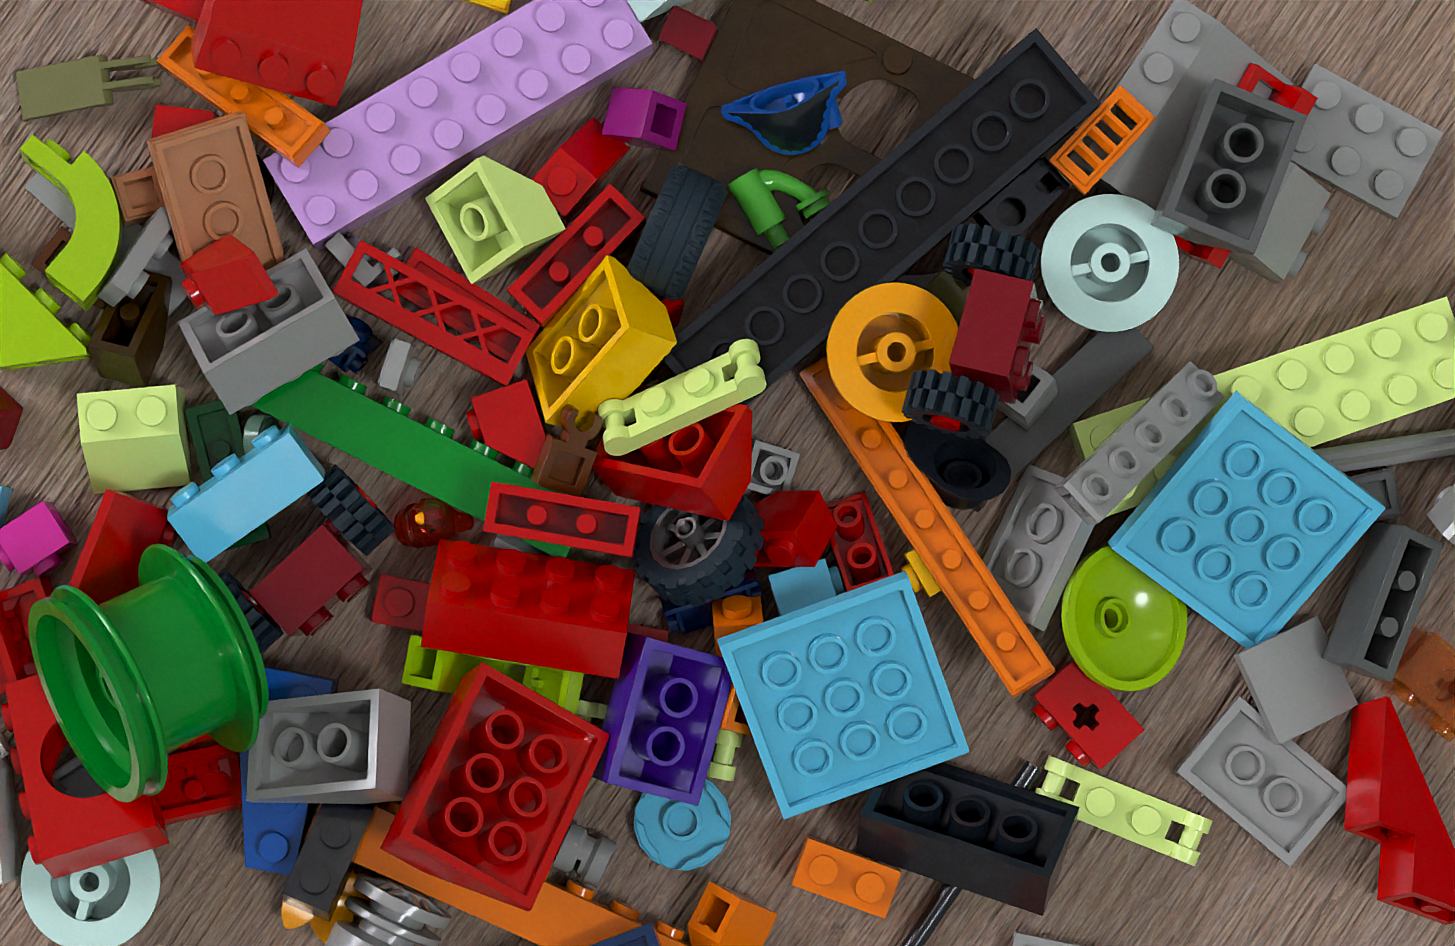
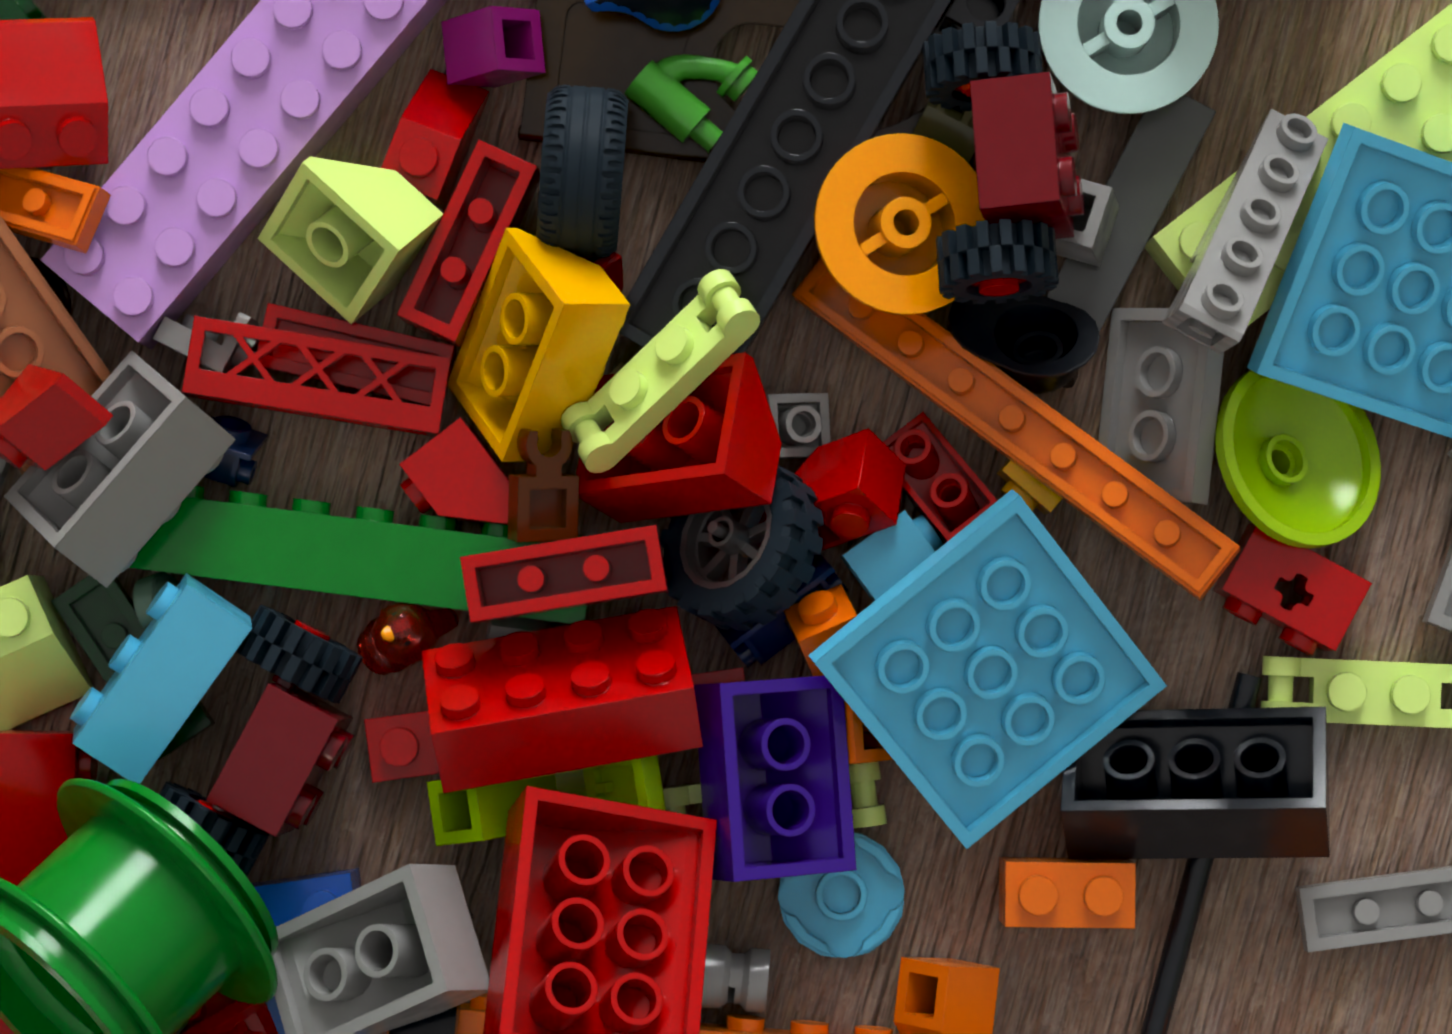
camera: 15 degrees left, 0 degrees up
light grey plate [378,338,422,397] -> none

